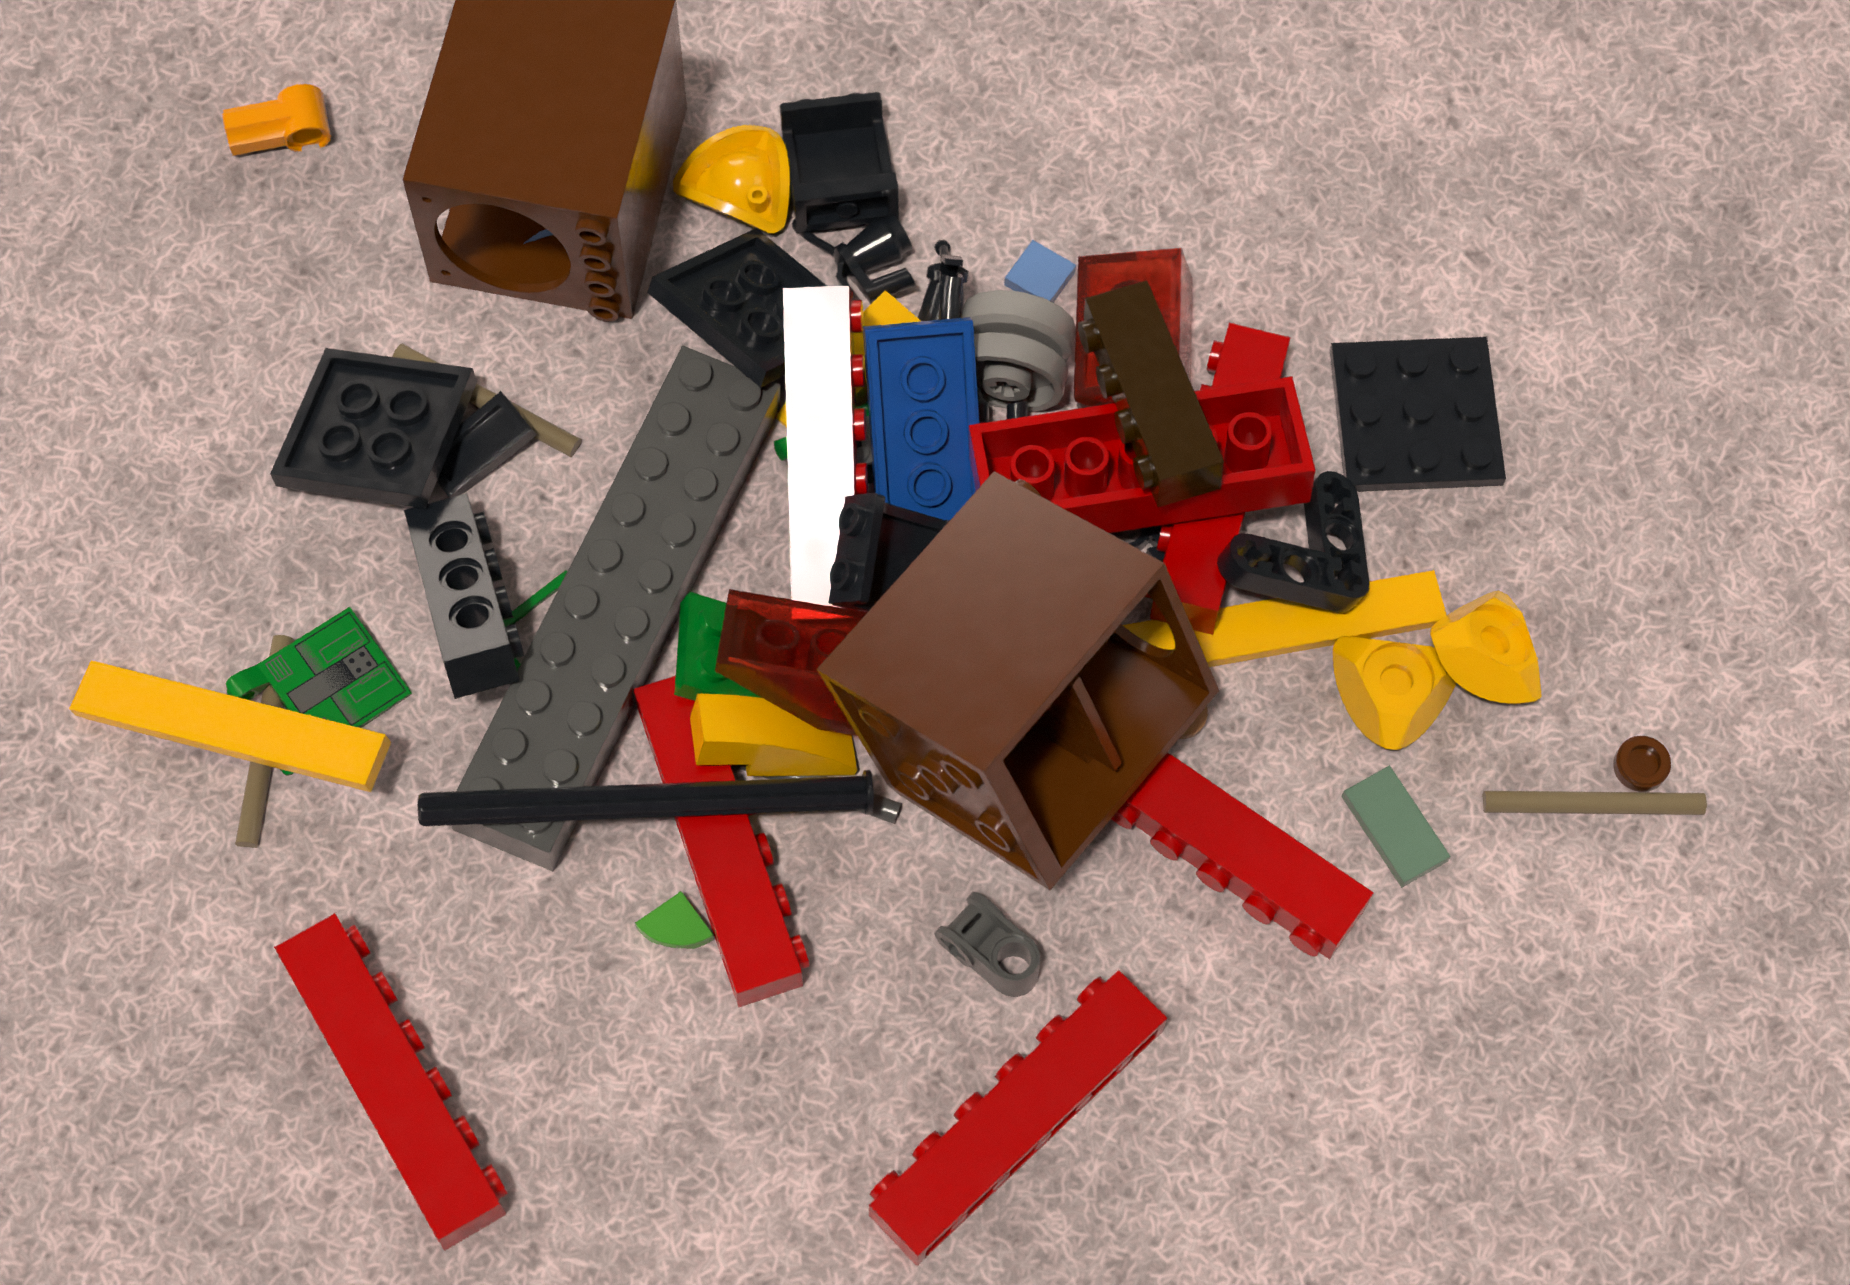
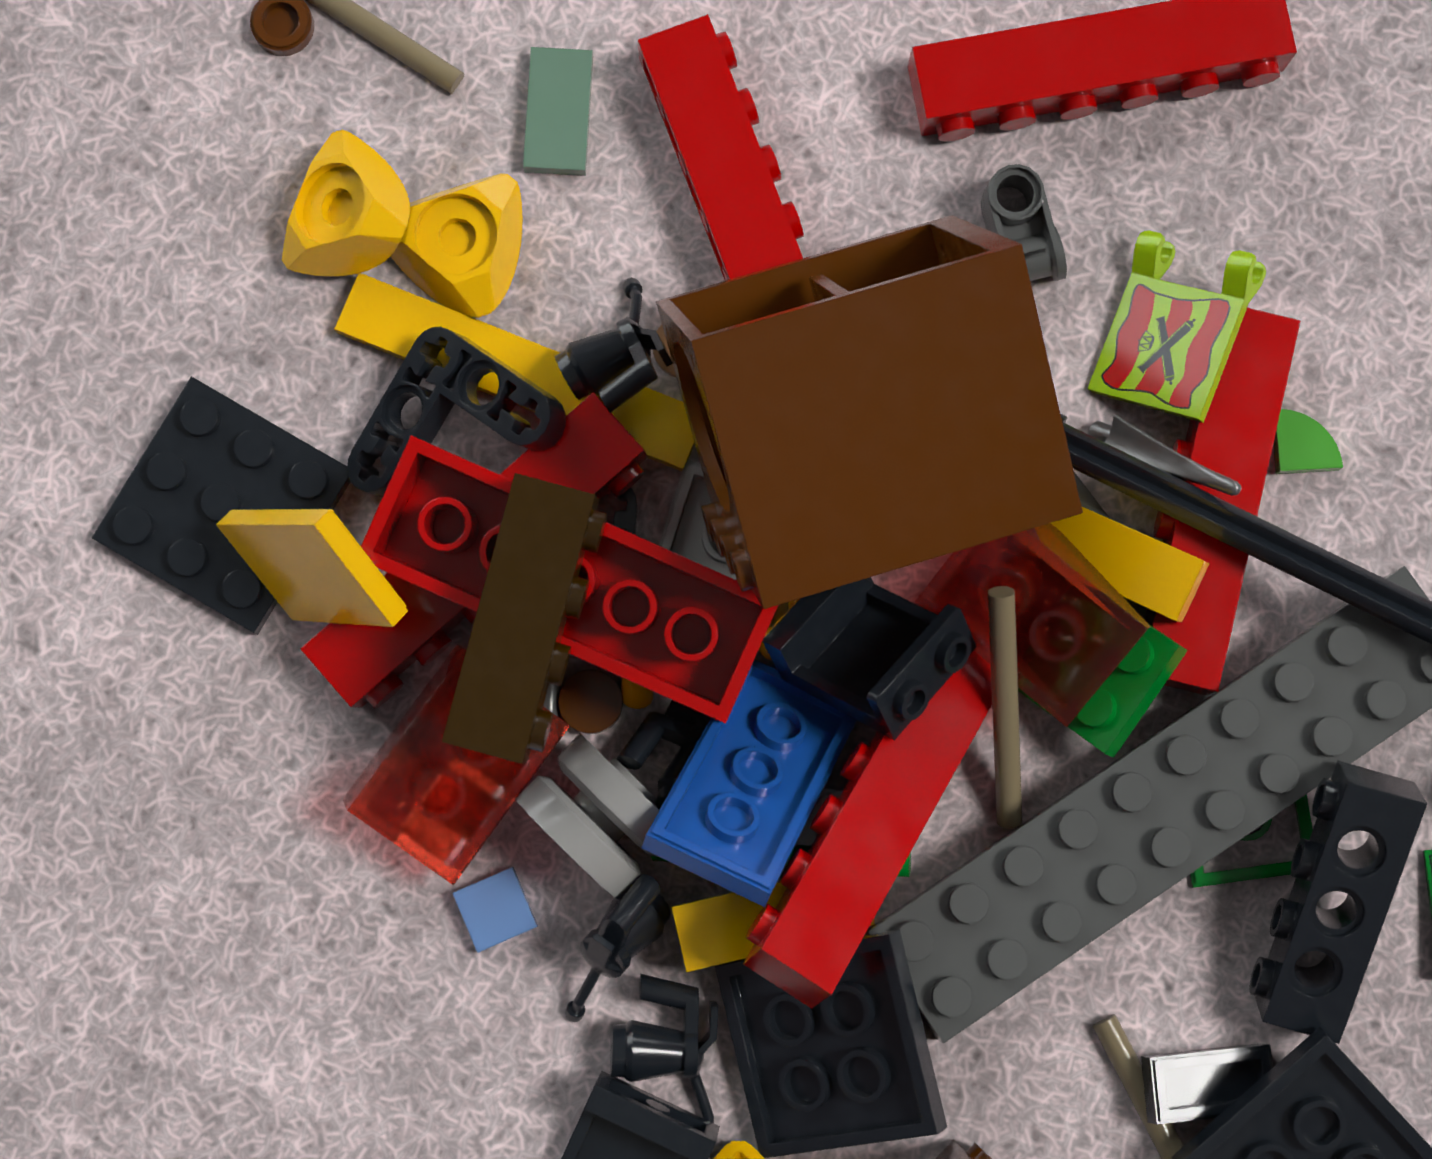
camera: 145 degrees left, 15 degrees up
none -> yellow tile [216,509,408,627]
none -> black piece [554,277,673,413]
none -> dark tan bar [988,586,1022,828]
none -> lime flag [1087,230,1266,423]
none -> flat silver piece [1088,415,1241,496]

